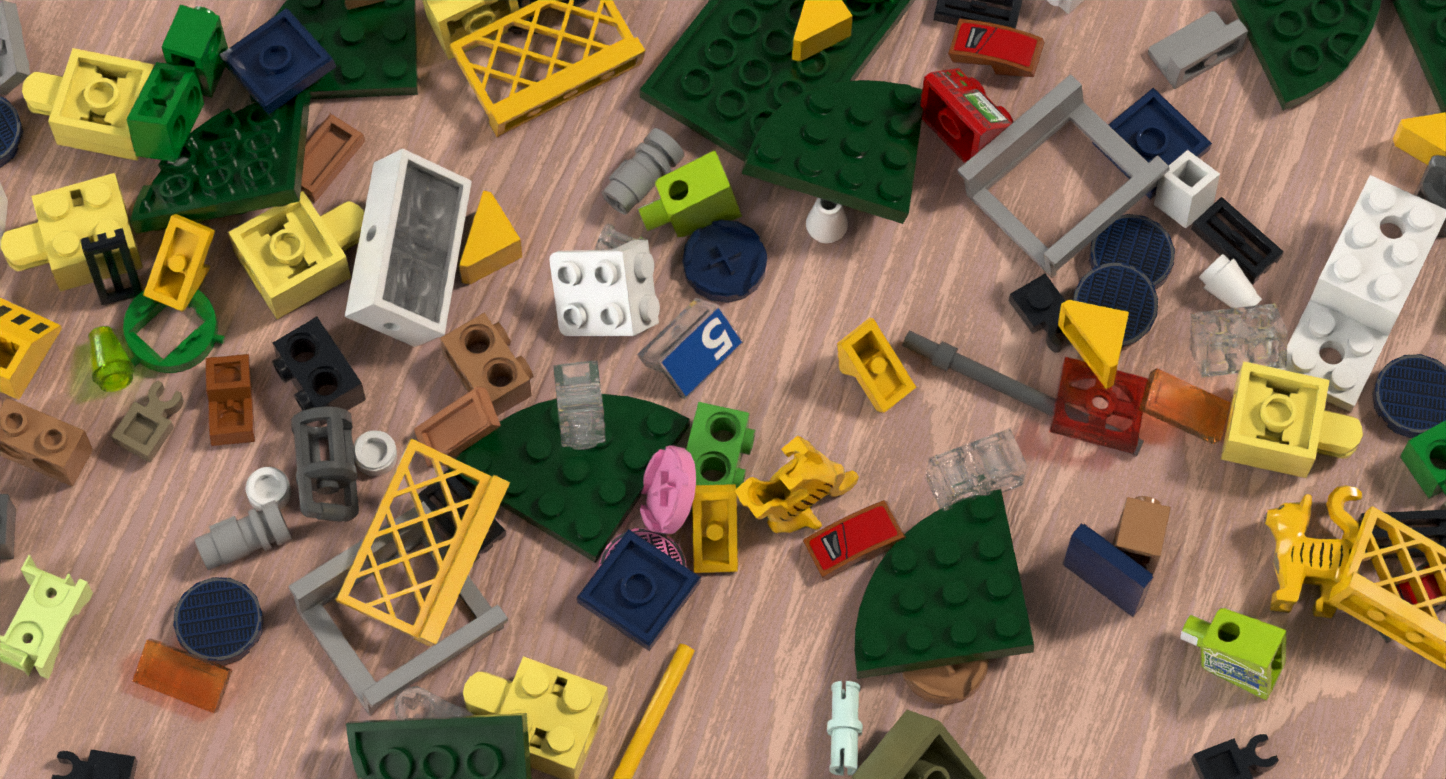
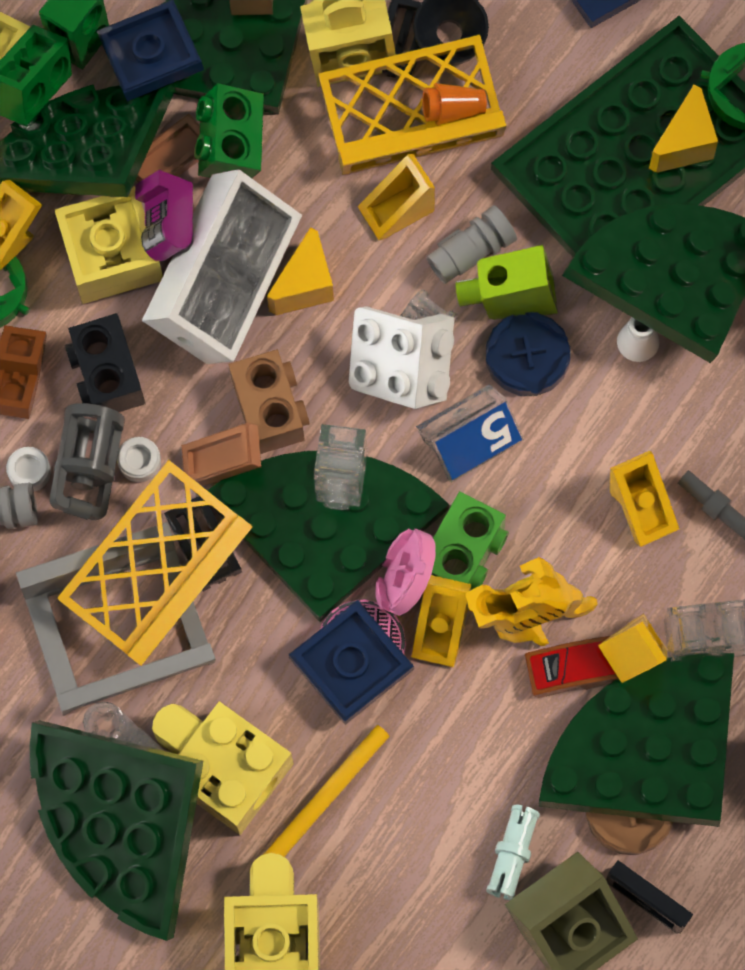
camera: 20 degrees right, 5 degrees up
none -> magenta leg [135,170,193,261]
none -> green brick [194,83,264,178]
none -> yellow slope [357,154,435,240]
none -> orange cone [422,83,487,125]
none -> yellow slope [598,613,668,683]
none -> black tile [606,860,693,934]

